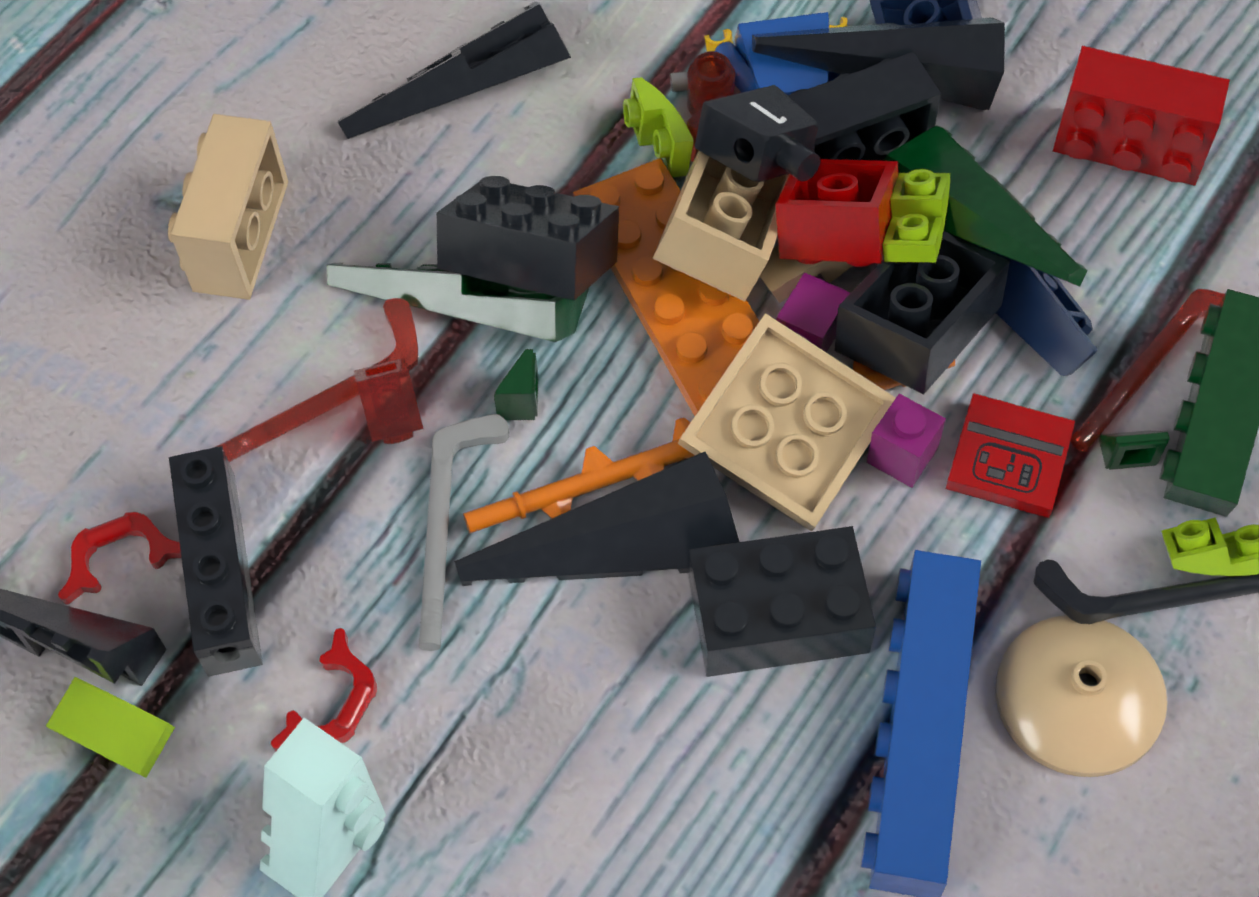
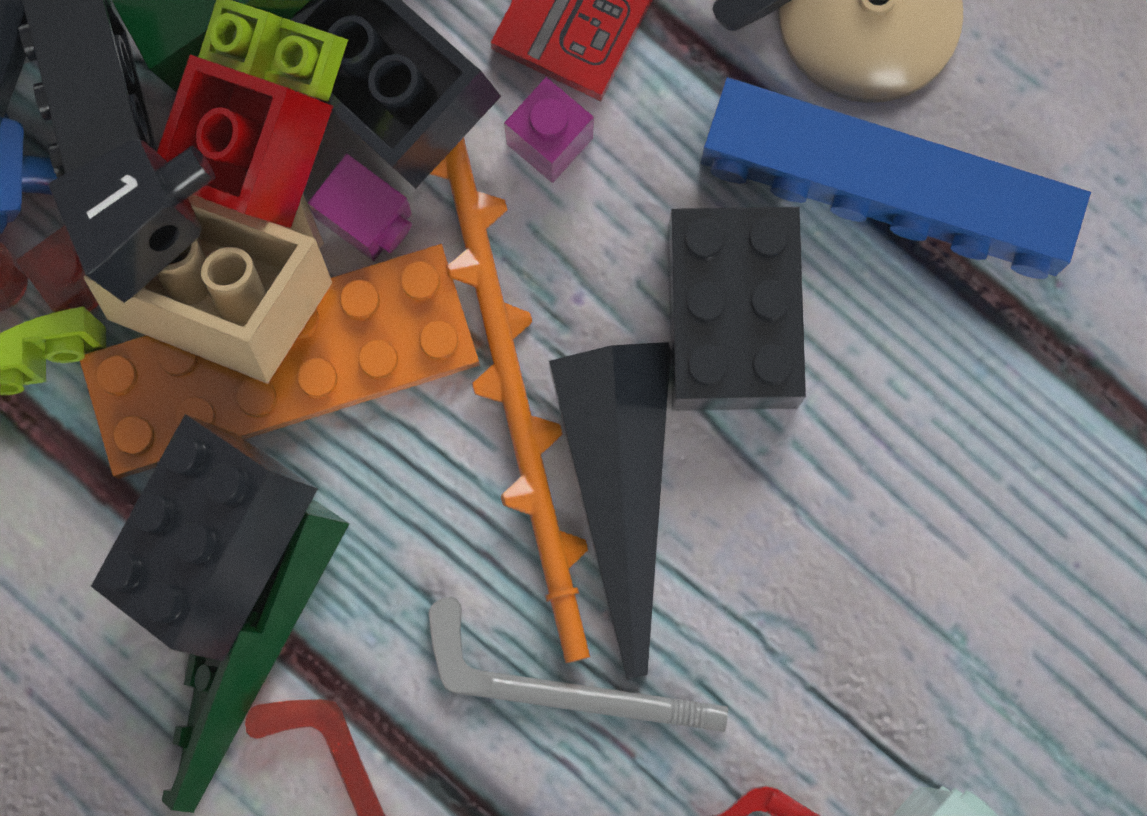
camera: 85 degrees left, 20 degrees up
clear red brick [354,358,424,444] -> none
dark green slope [494,349,539,420] -> none
tan plate [678,313,896,532] -> none

